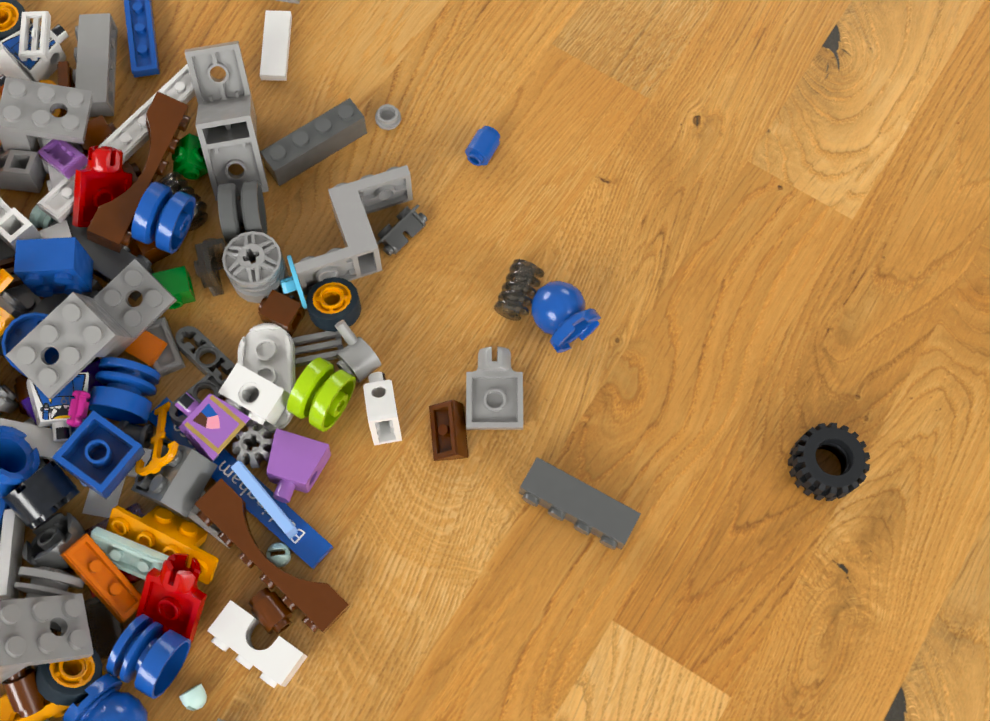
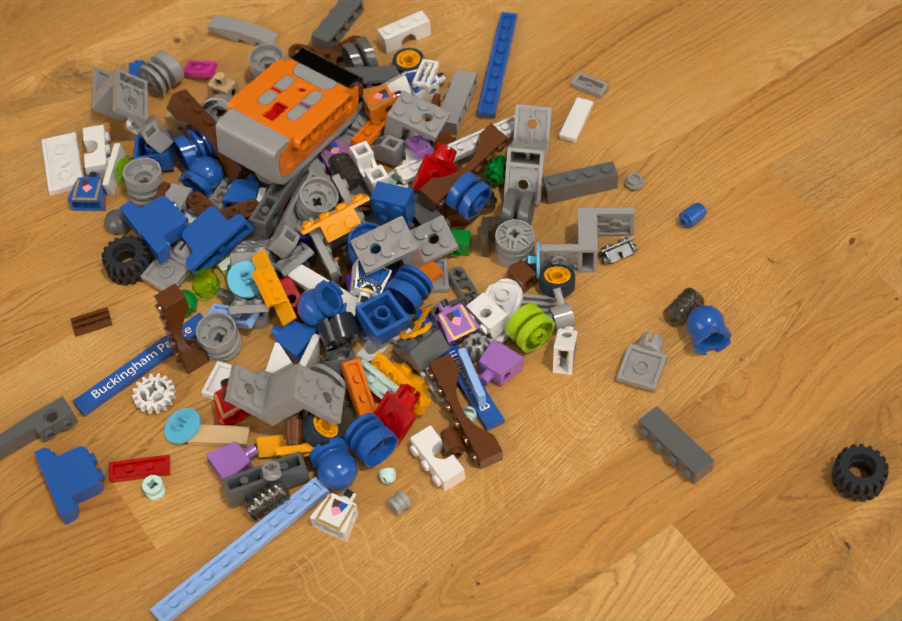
camera: 30 degrees right, 15 degrees down
dark pink piece [66,390,91,427] -> none
reddish brown slope [429,400,469,461] -> none

